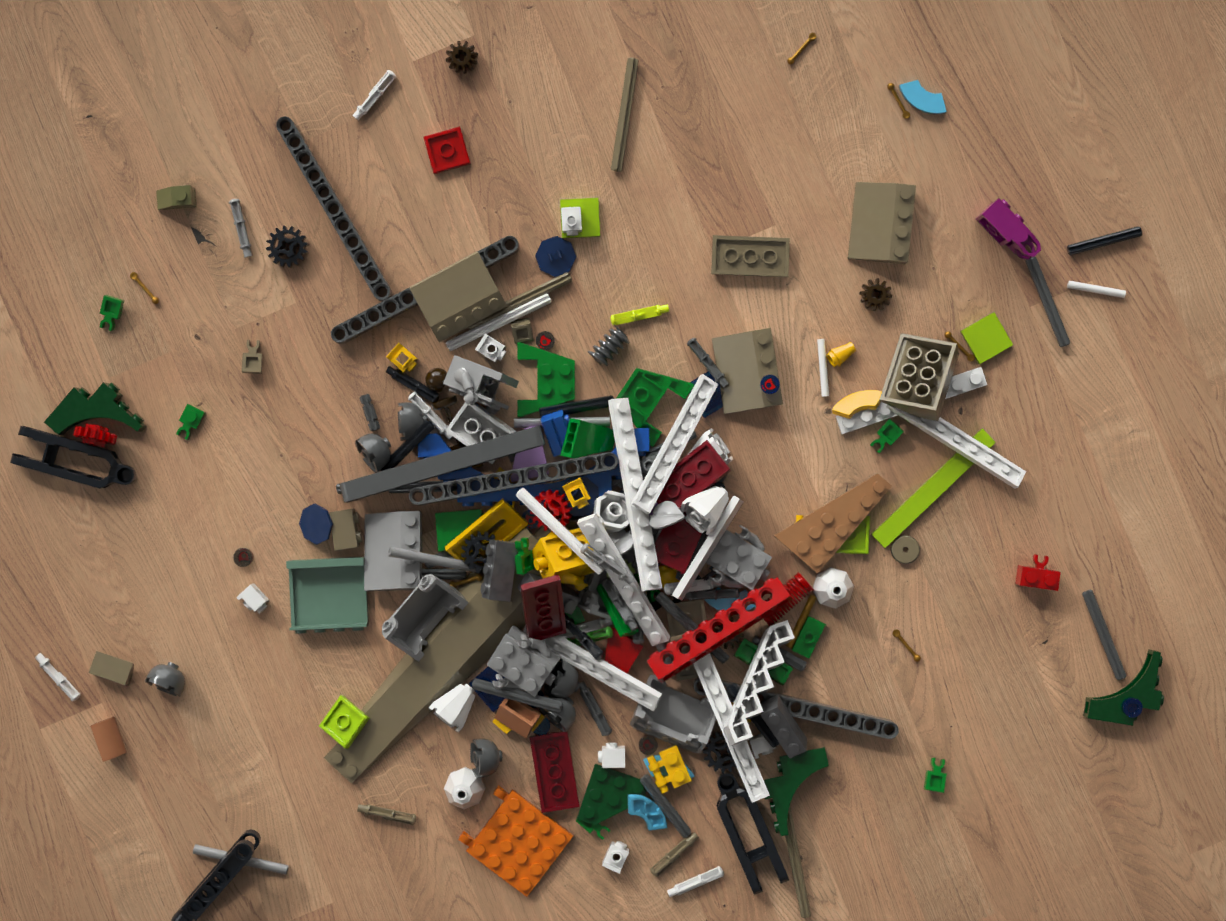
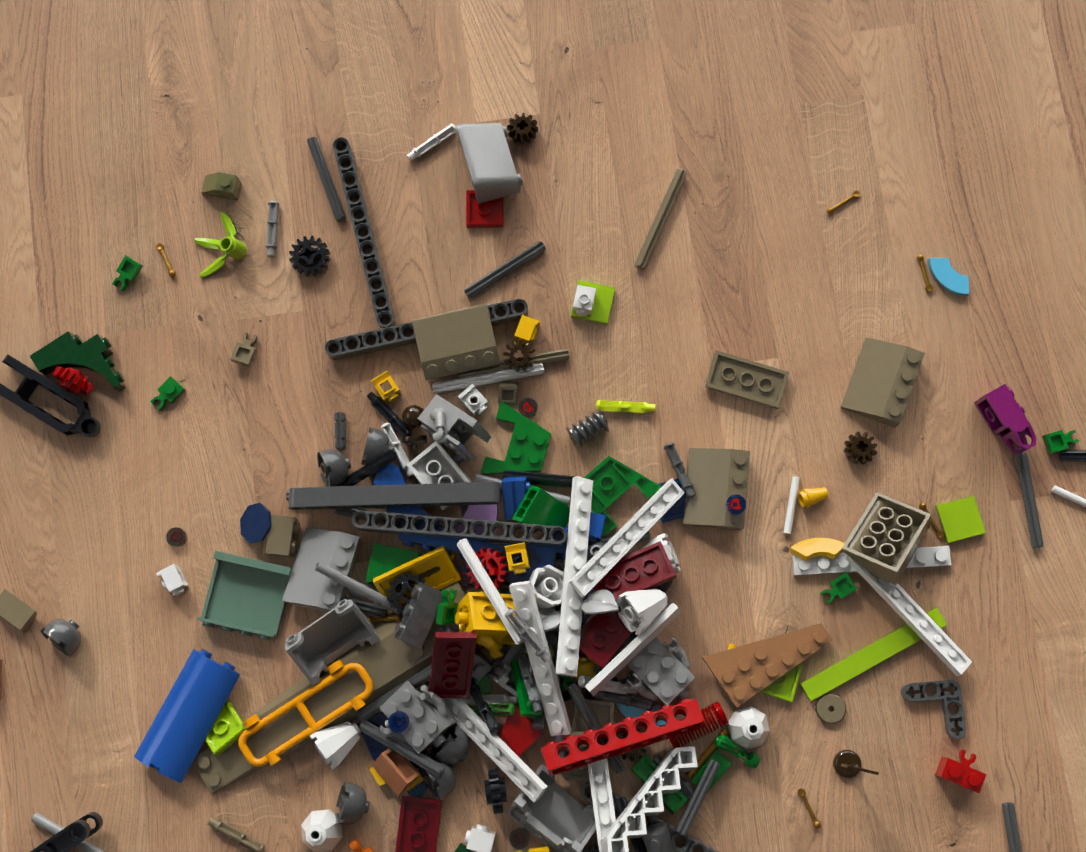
camera: 20 degrees right, 10 degrees down
dark blue piece [535,236,576,277] -> none
dark grey piece [579,681,612,736] -> none
none -> blue cylinder [134,649,240,783]
none -> lime plant [194,211,247,278]
none -> light orange bar [238,659,374,767]
none -> dark grey axle [307,137,345,222]
none -> dark grey axle [357,664,432,721]
none -> clear blue tile [388,711,410,733]
none -> light grey windscreen [456,123,523,204]
none -> dark grey axle [464,241,546,298]
none -> black gear [484,768,507,814]
none -> dark brown gear [503,340,536,372]
none -> yellow window [514,315,540,346]
none -> dark grey axle [676,759,720,836]
none -> green piece [715,734,760,769]
none -> dark brown piece [833,750,879,778]
none -> dark grey beam [901,680,966,739]
none -> green plate [1042,430,1079,454]

